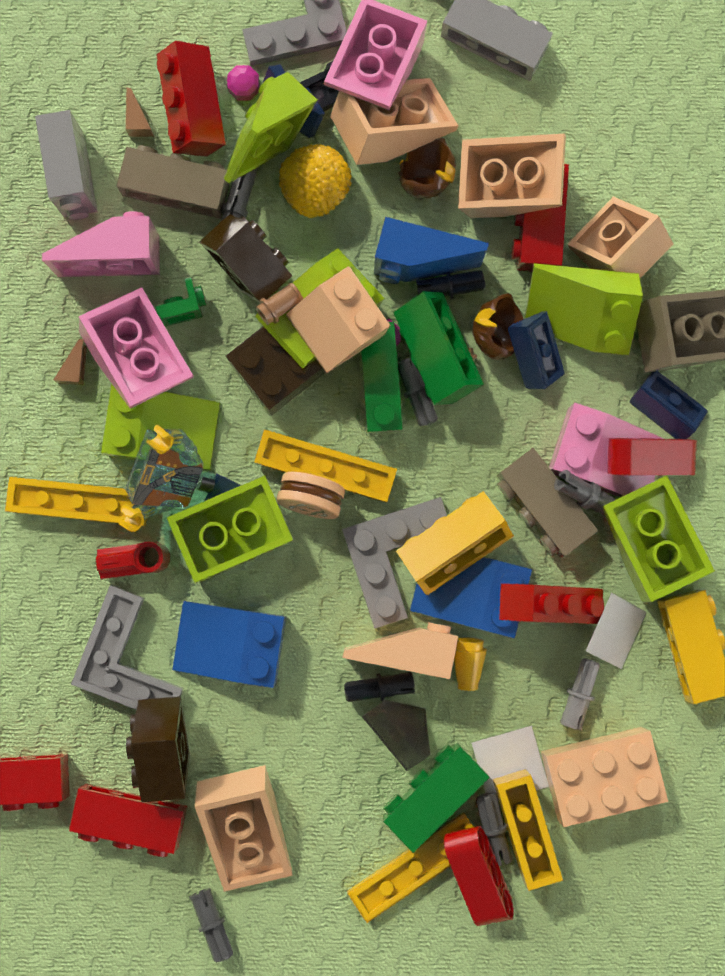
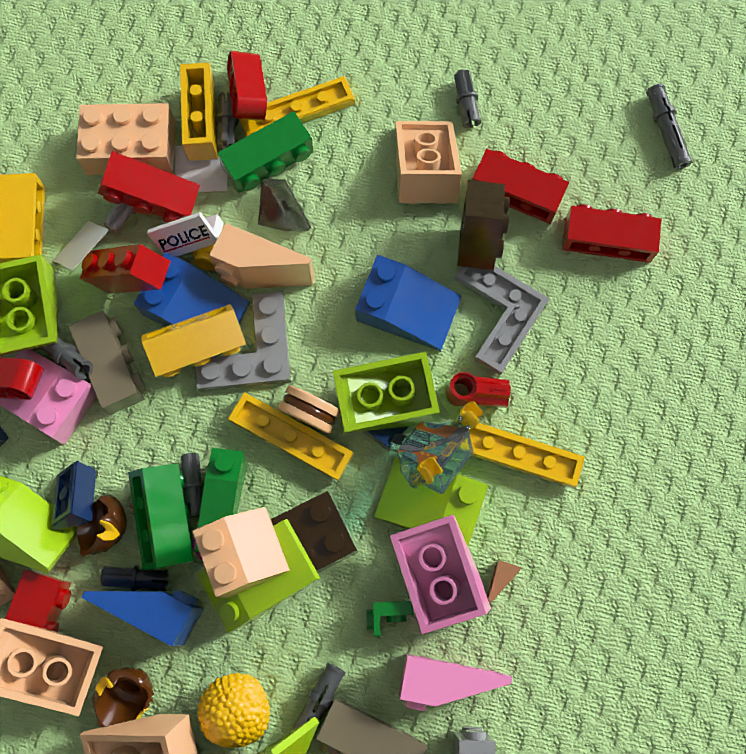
camera: 165 degrees left, 10 degrees down
dark brown brick [199,214,292,303] -> none
medium nougat pin [256,283,303,325] -> none
black axle [344,671,415,702] -> none
none -> red brick [97,151,200,223]
none -> white panel [147,212,223,257]

